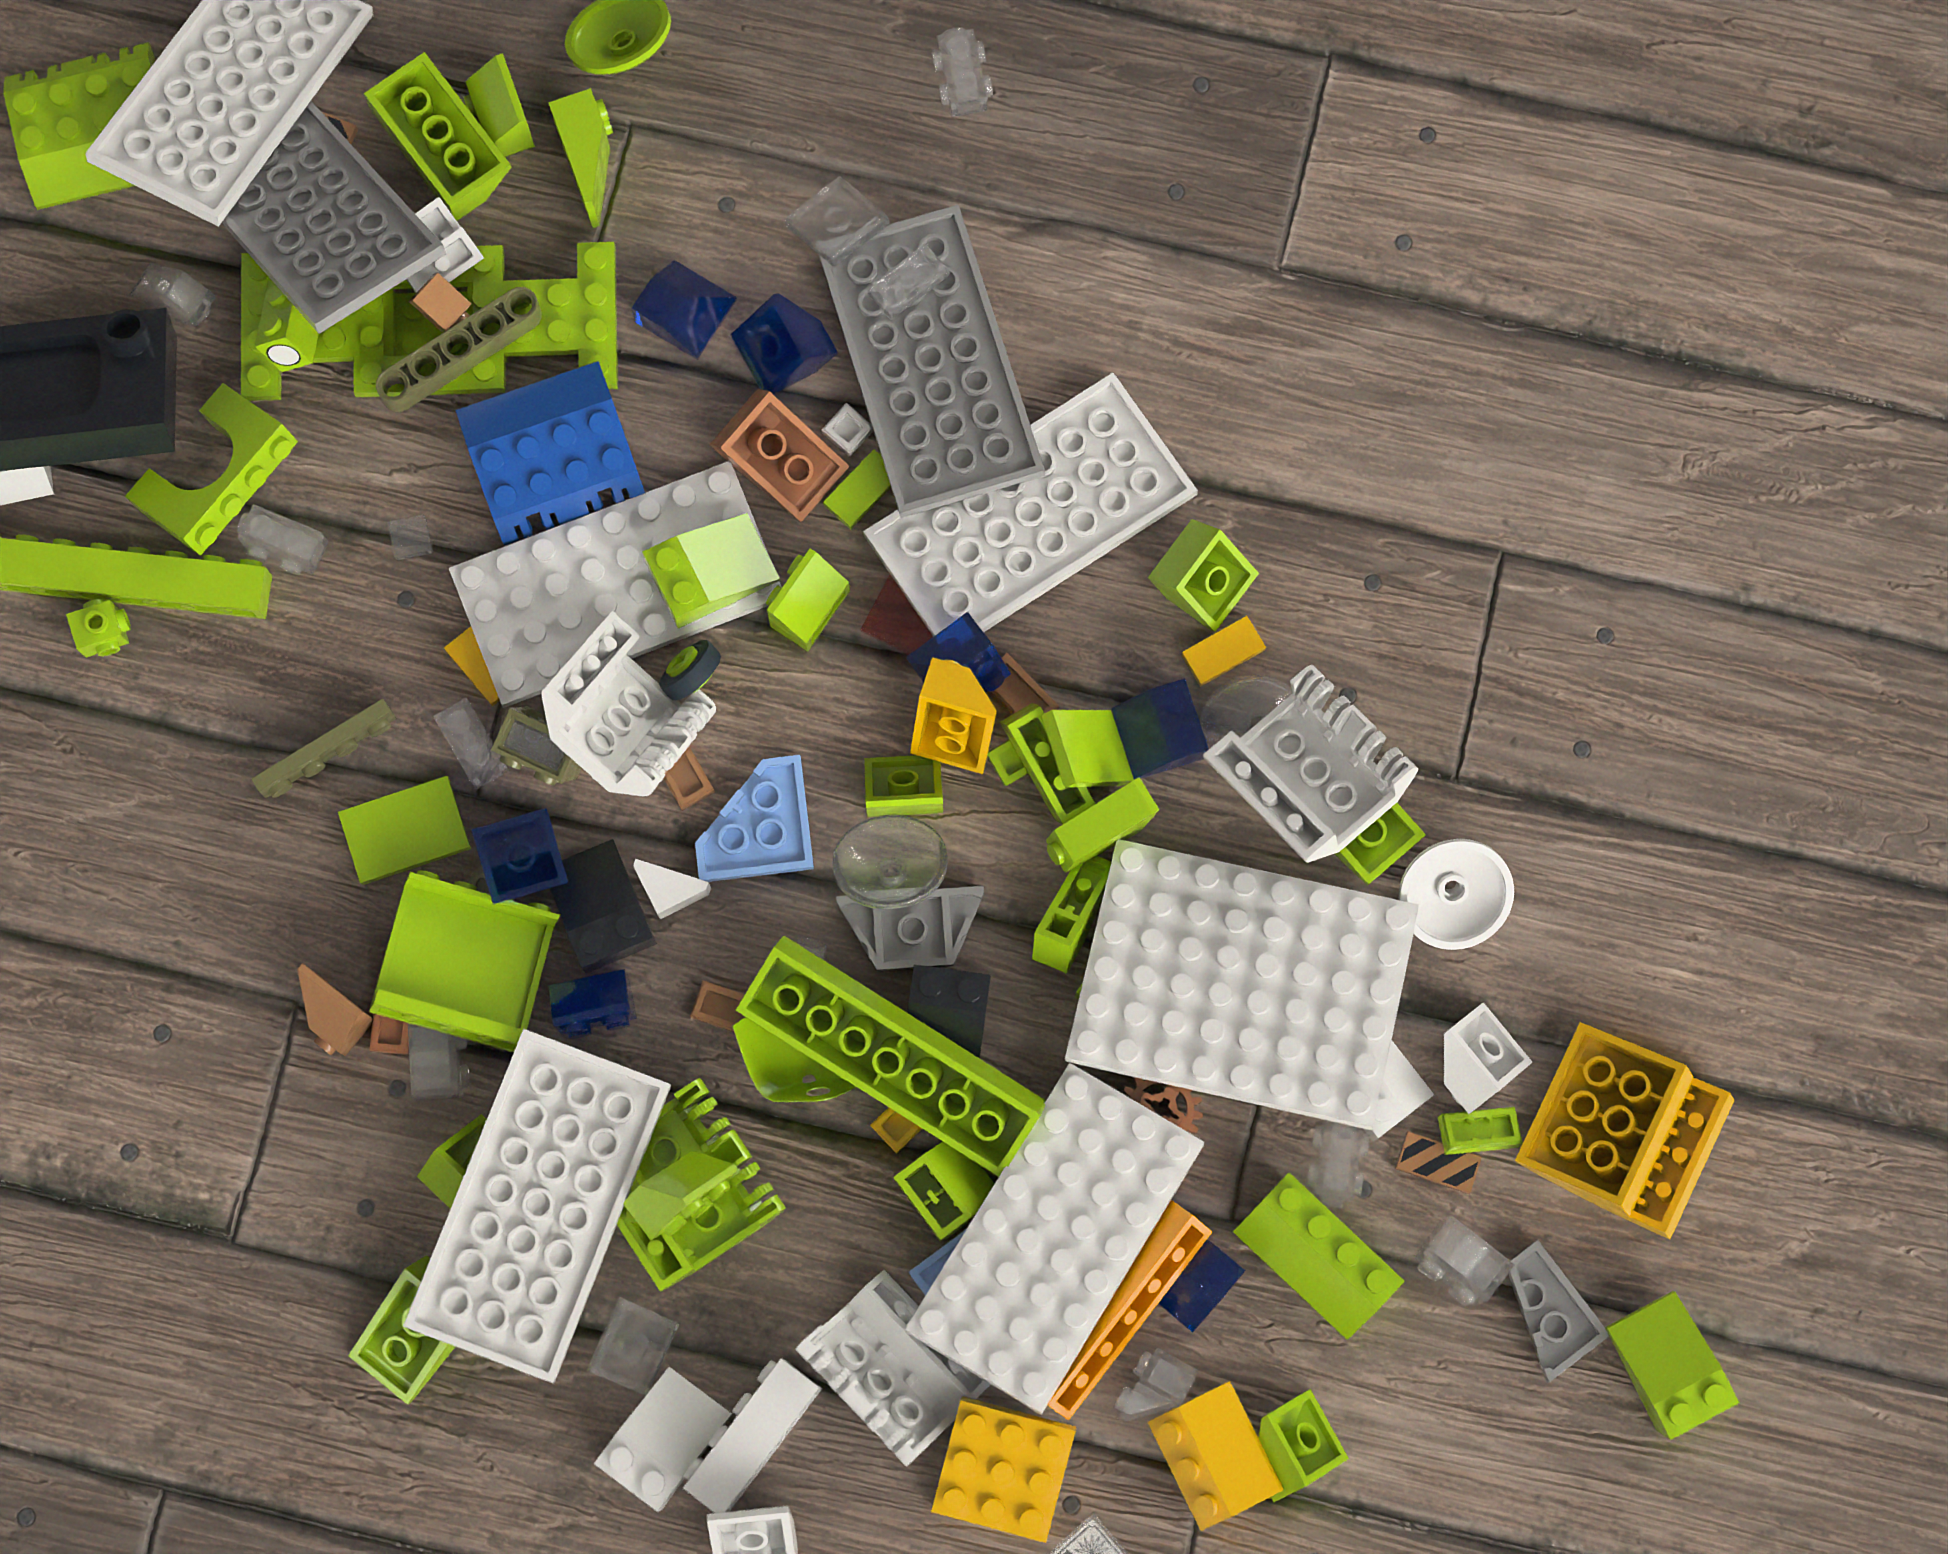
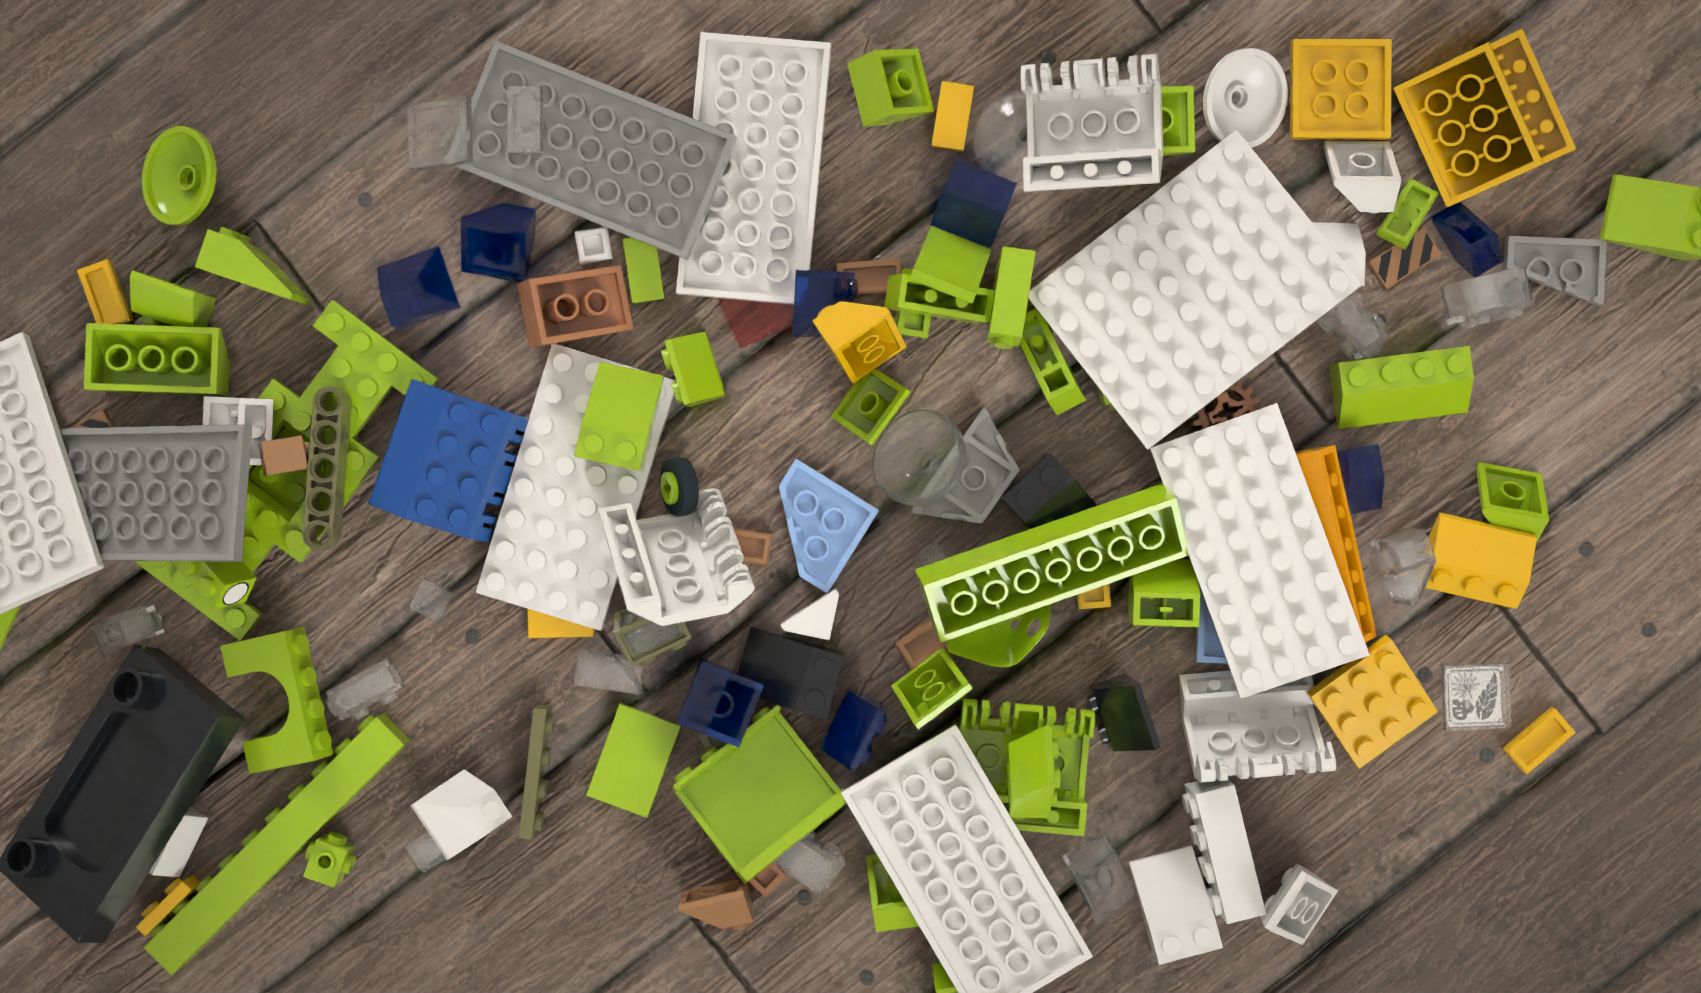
camera: 50 degrees left, 10 degrees up
none -> yellow tile [77,259,134,324]
none -> clear brick [405,831,446,874]
none -> white slope [411,770,512,860]
none -> lime slope [891,647,973,729]
none -> black slope [1087,673,1161,752]
none -> yellow plate [1290,39,1392,140]
none -> clear blue slope [1431,202,1503,278]

